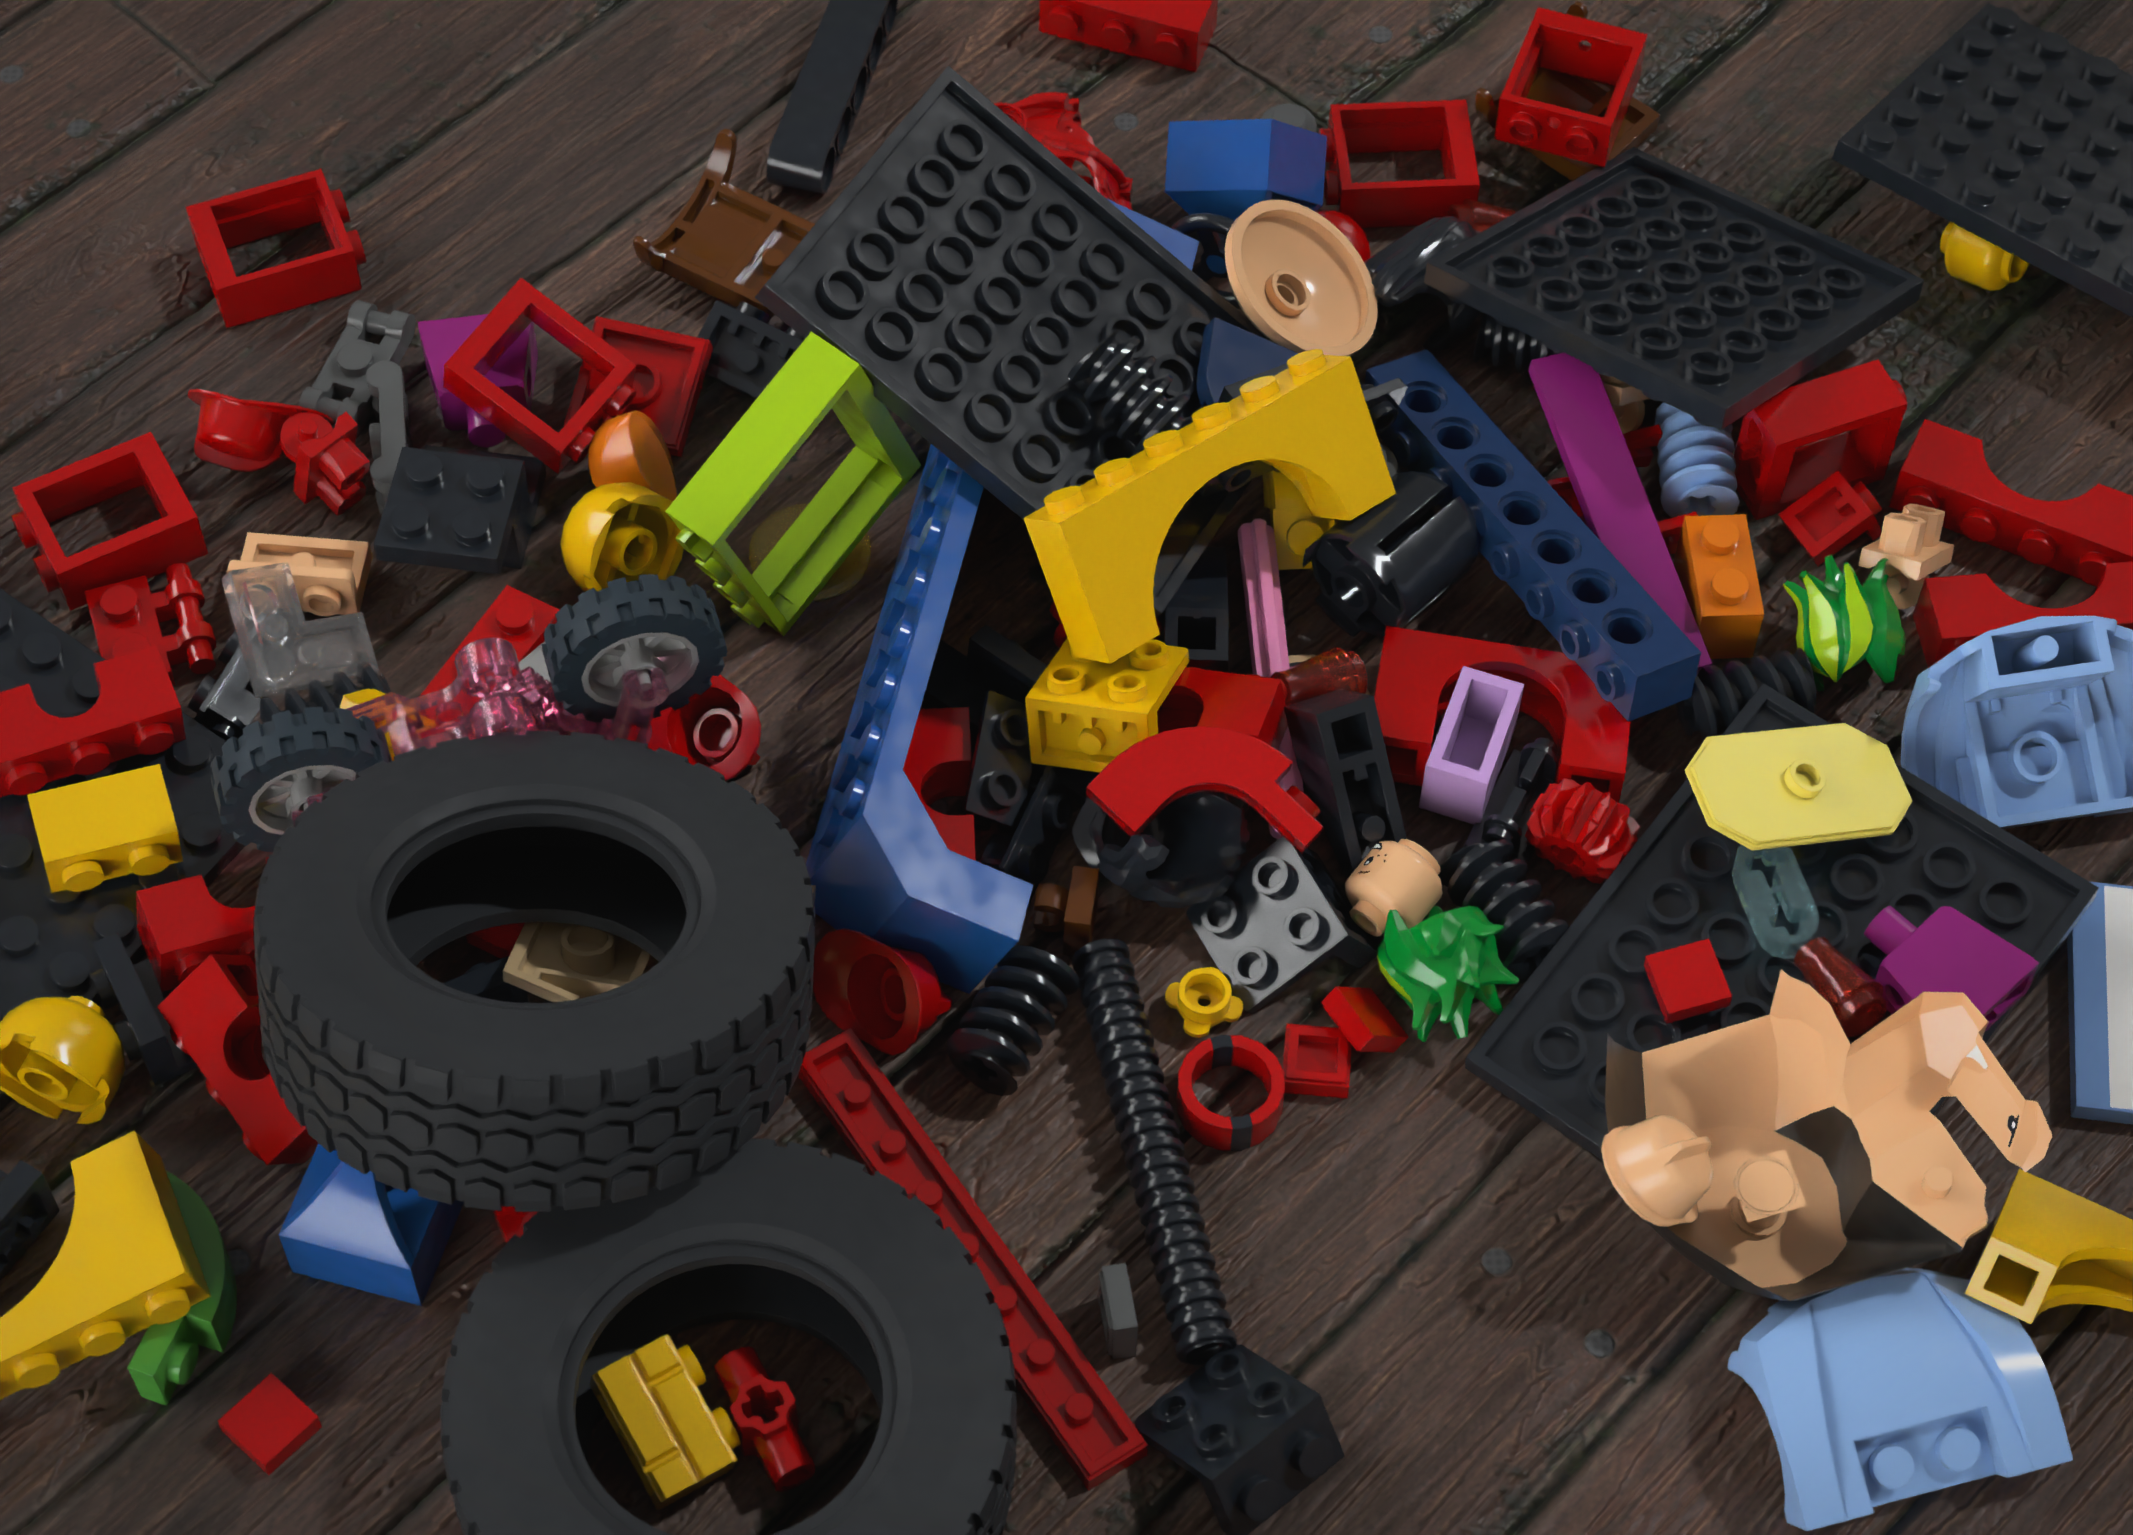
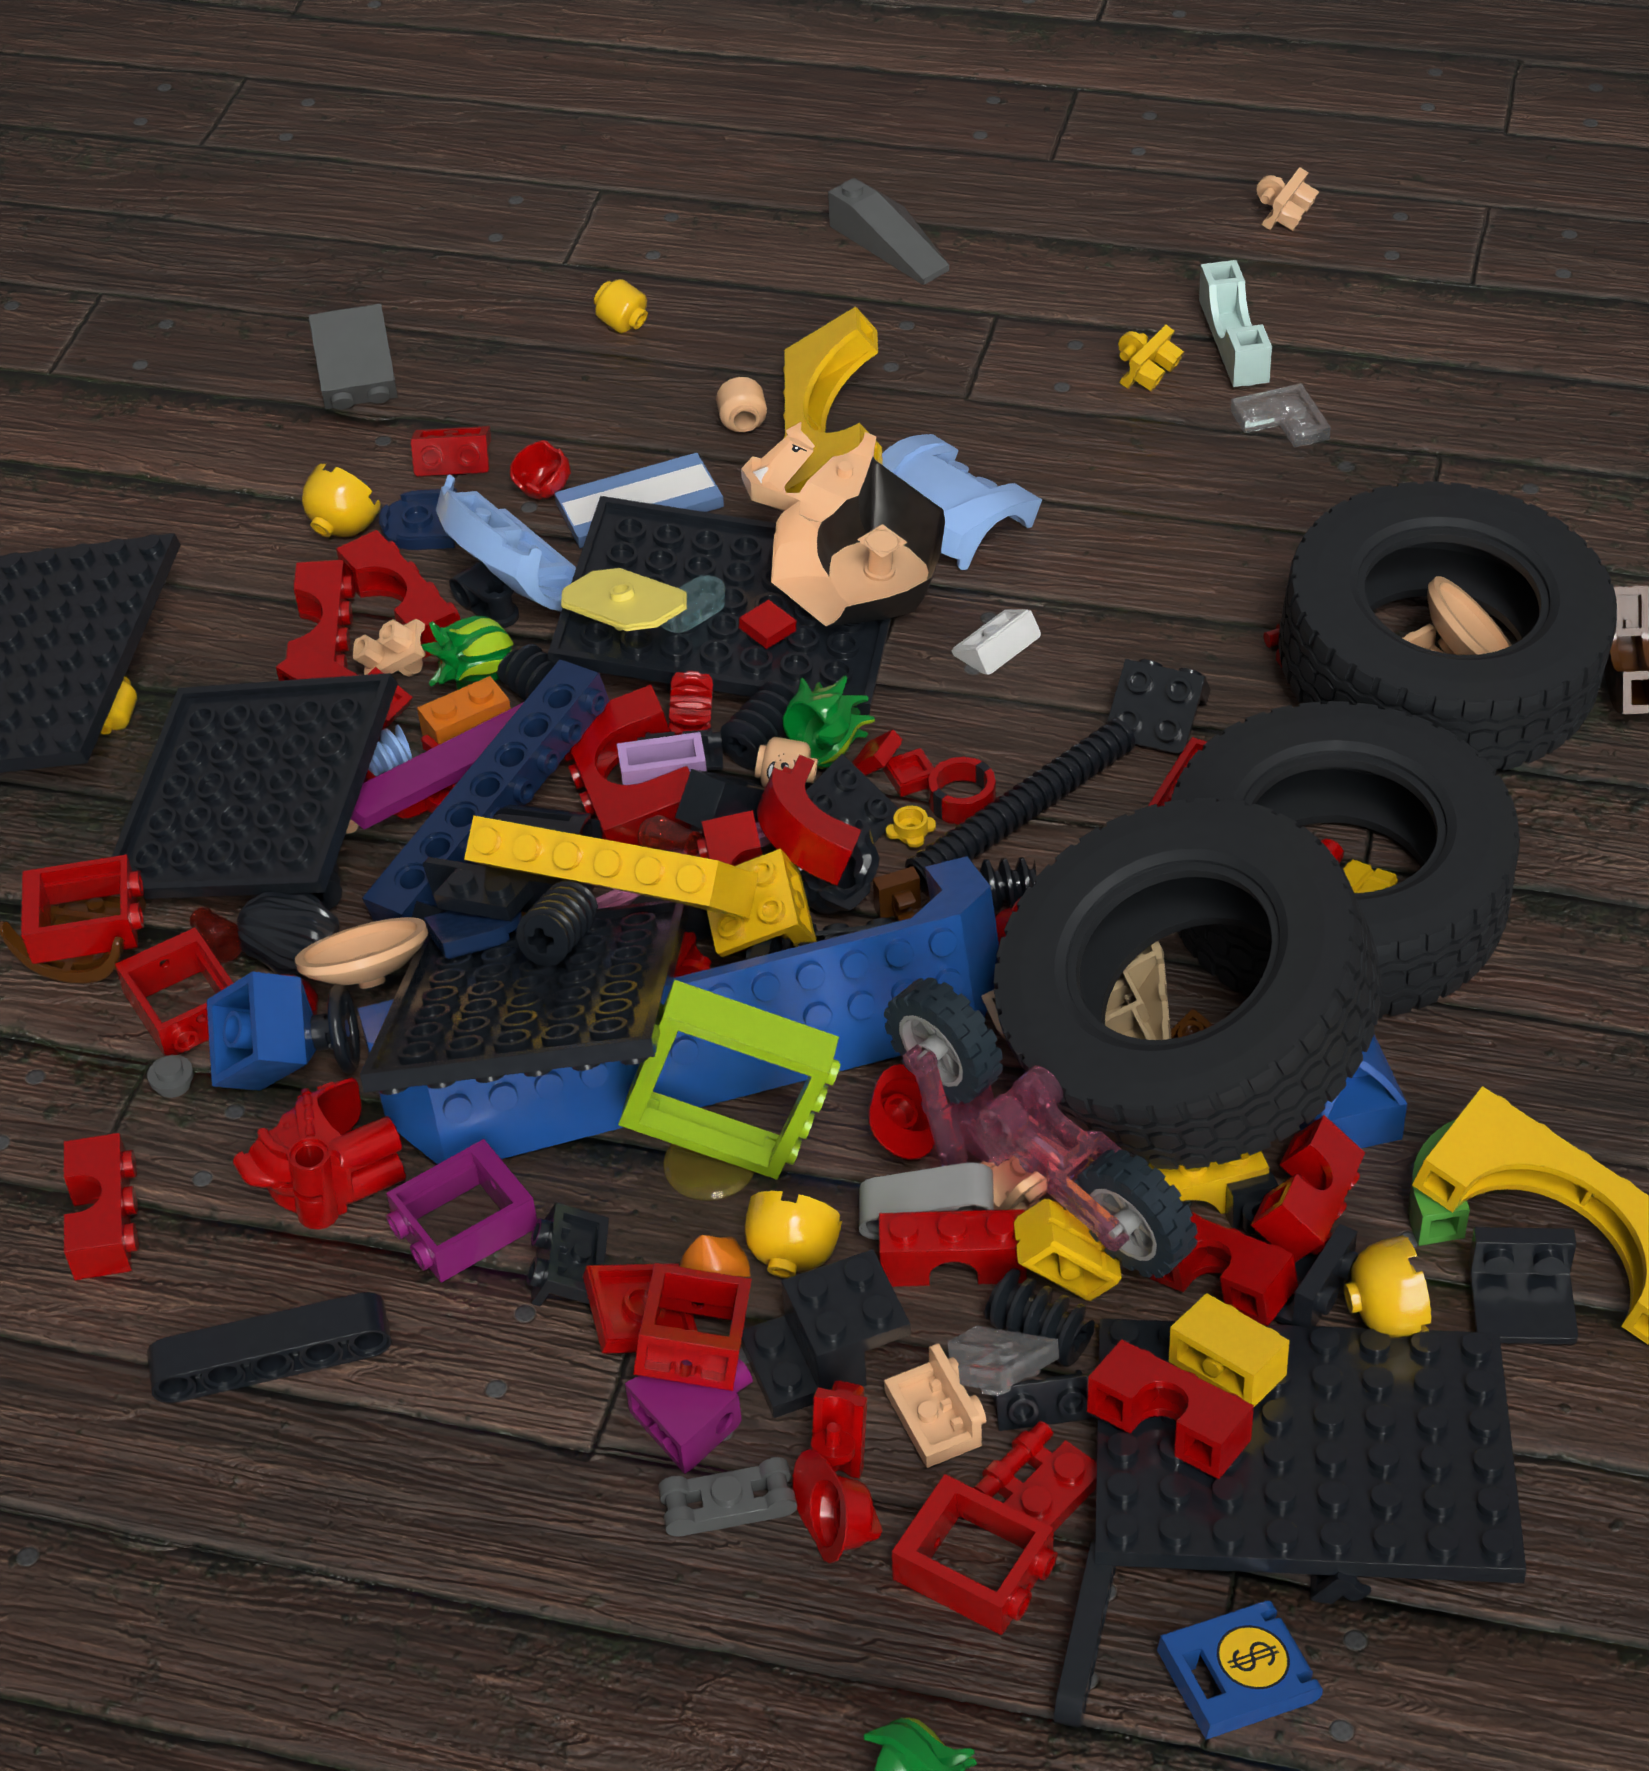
camera: 115 degrees left, 10 degrees down
red window [186,169,367,328] -> none
red tile [217,1373,322,1476] -> none
dark grey plate [366,360,412,515] -> none
reddish brown piece [633,129,815,319] -> none
dark grey tile [1098,1263,1138,1360] -> none
light nougat piece [1601,1115,1713,1227] -> none
clear red cone [1794,937,1888,1037] -> none
magenta torso [1864,906,2039,1031] -> none
none -> white slope [951,609,1041,675]

